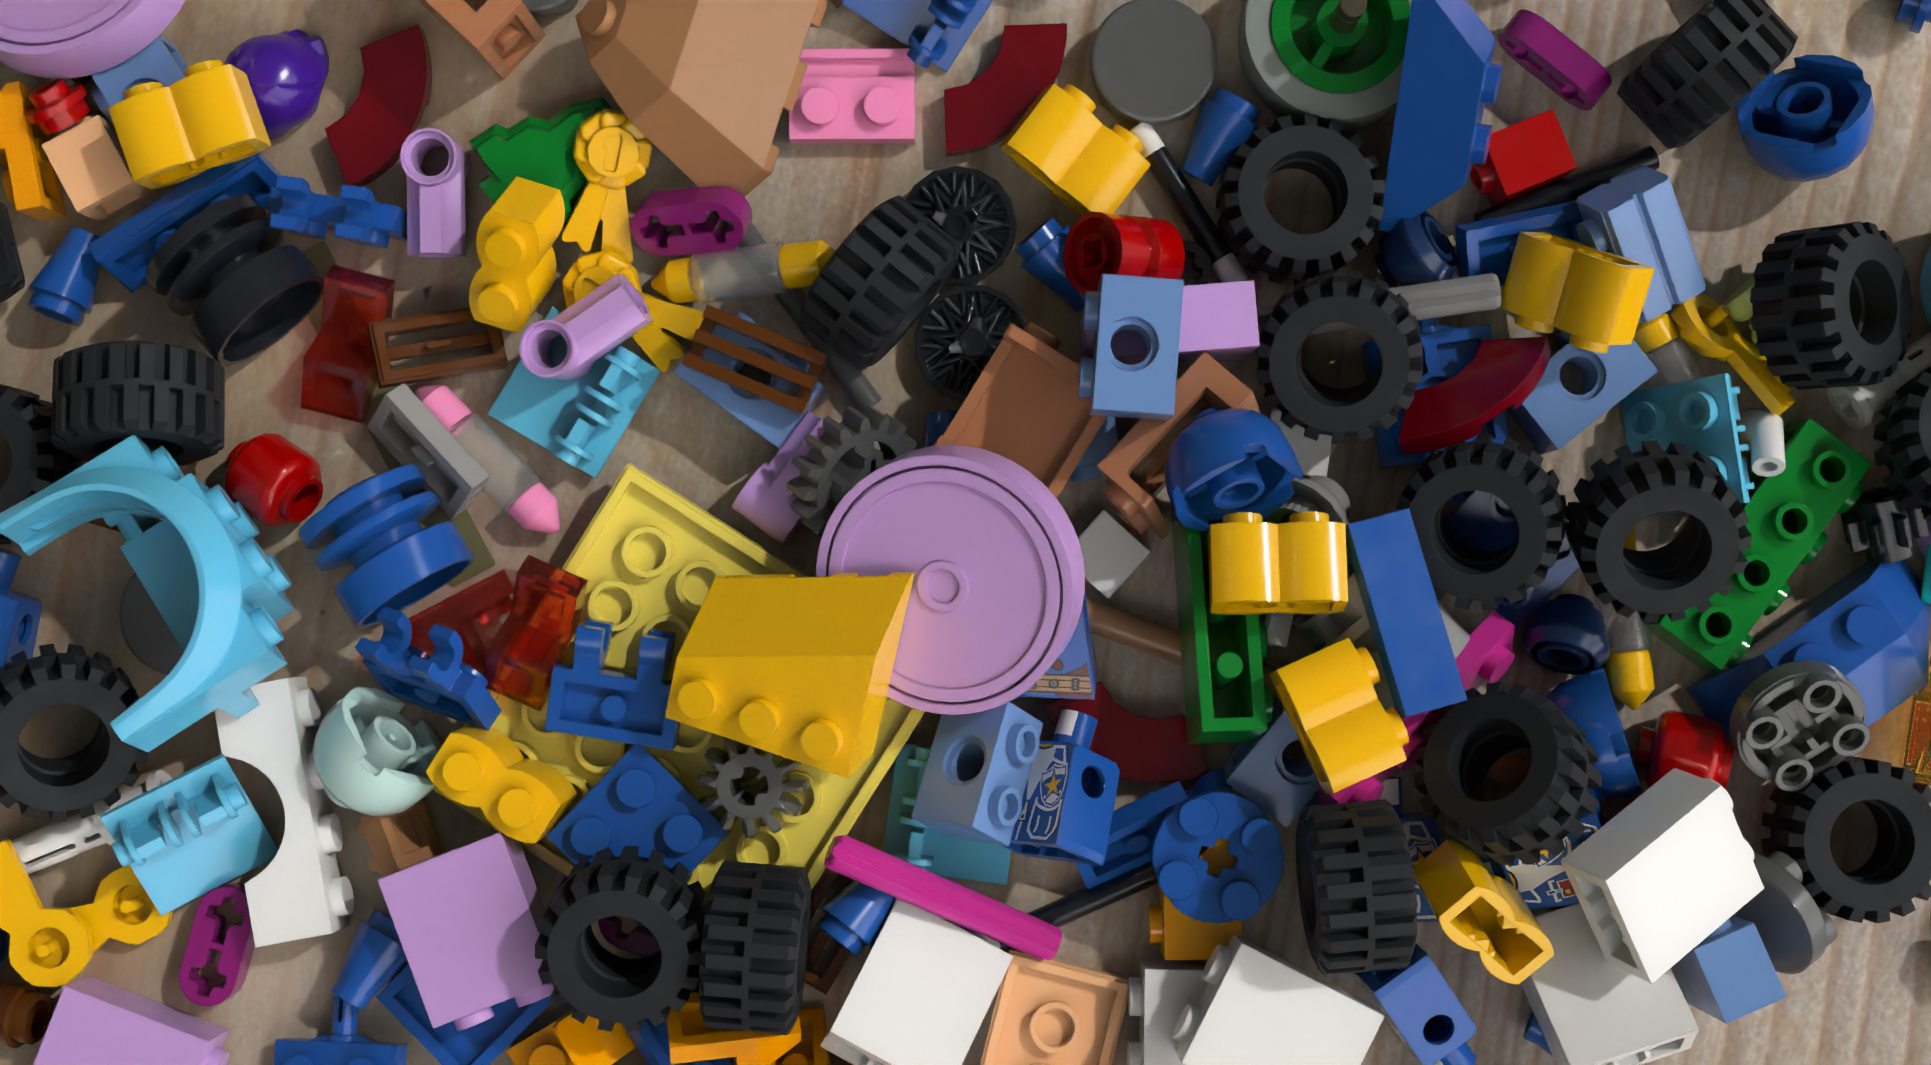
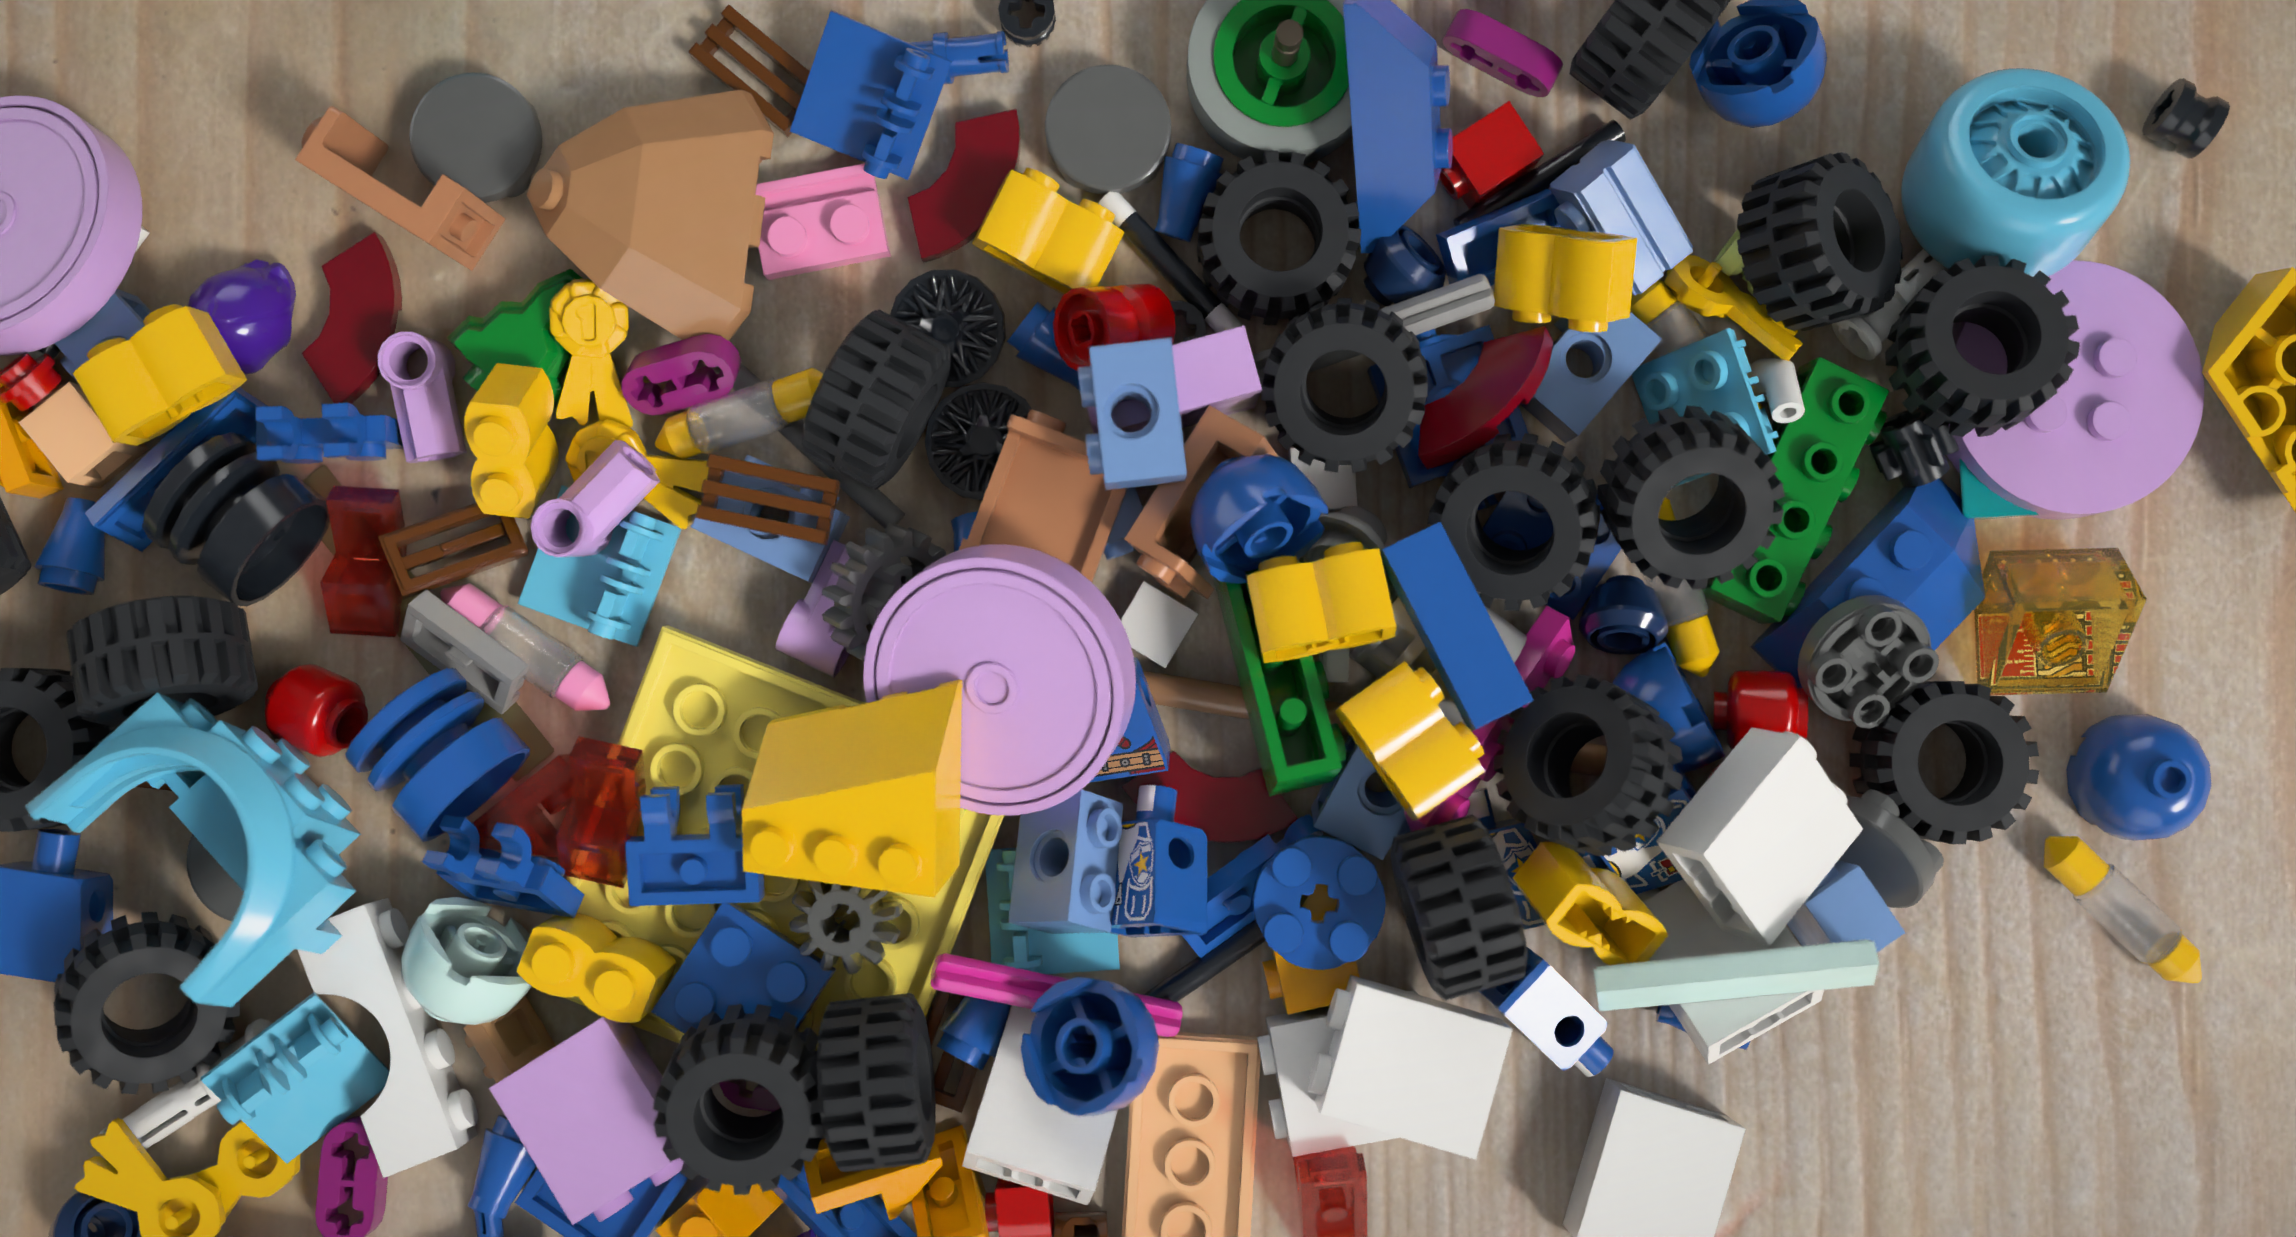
camera: 15 degrees left, 0 degrees up
none -> blue cylinder [1021,977,1159,1116]
none -> light aqua tile [1593,939,1879,1011]

